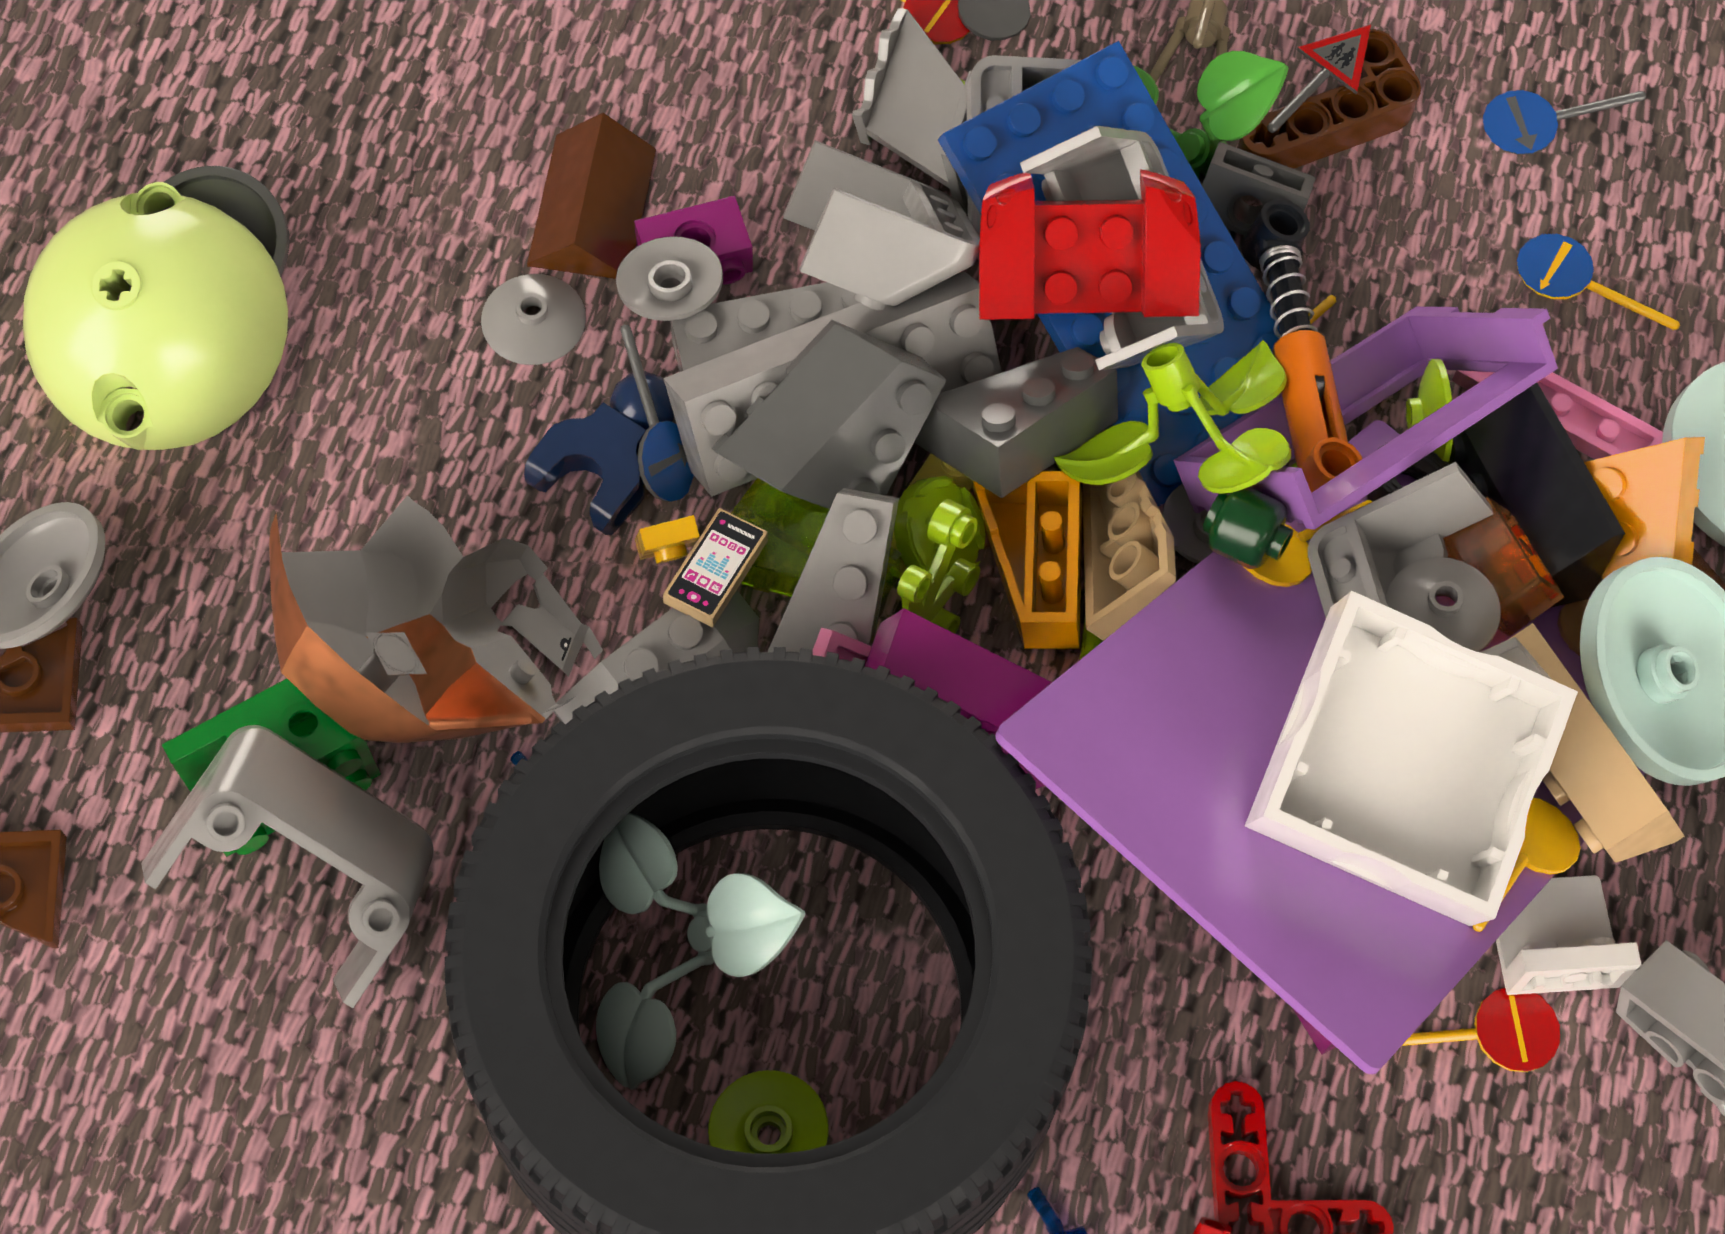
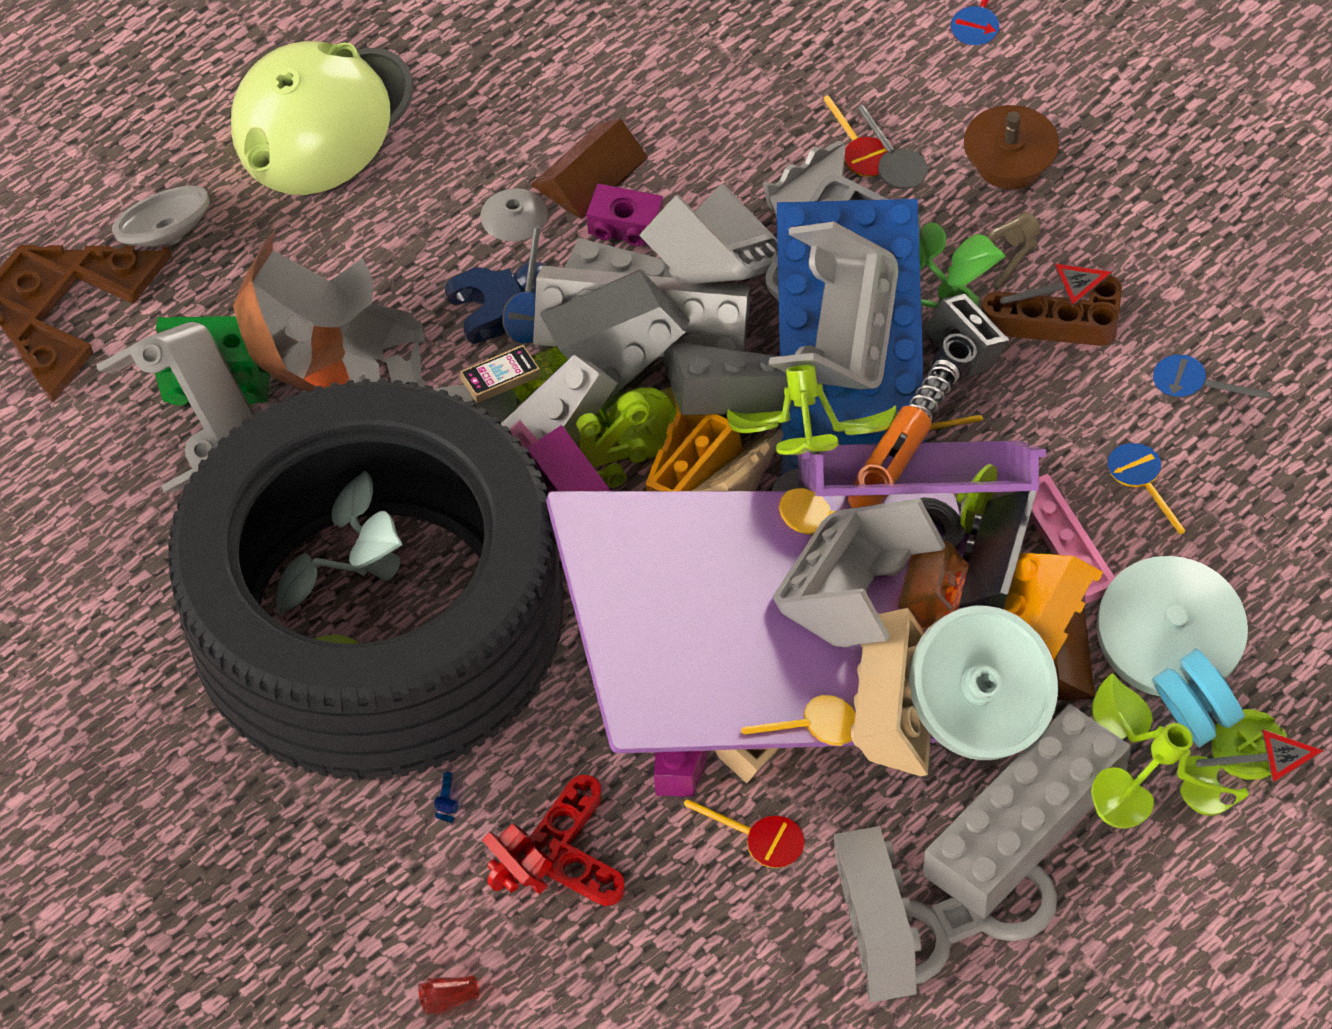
camera: 40 degrees right, 10 degrees down
light grey dish [616,237,723,321] -> none
yellow plate [635,515,700,564] -> none
red piece [979,169,1201,320] -> none
dark green head [1203,487,1293,569] -> none
white tile [1245,591,1578,926] -> none
light grey dish [1385,557,1501,652] -> none
white bracket [1496,875,1642,995] -> none

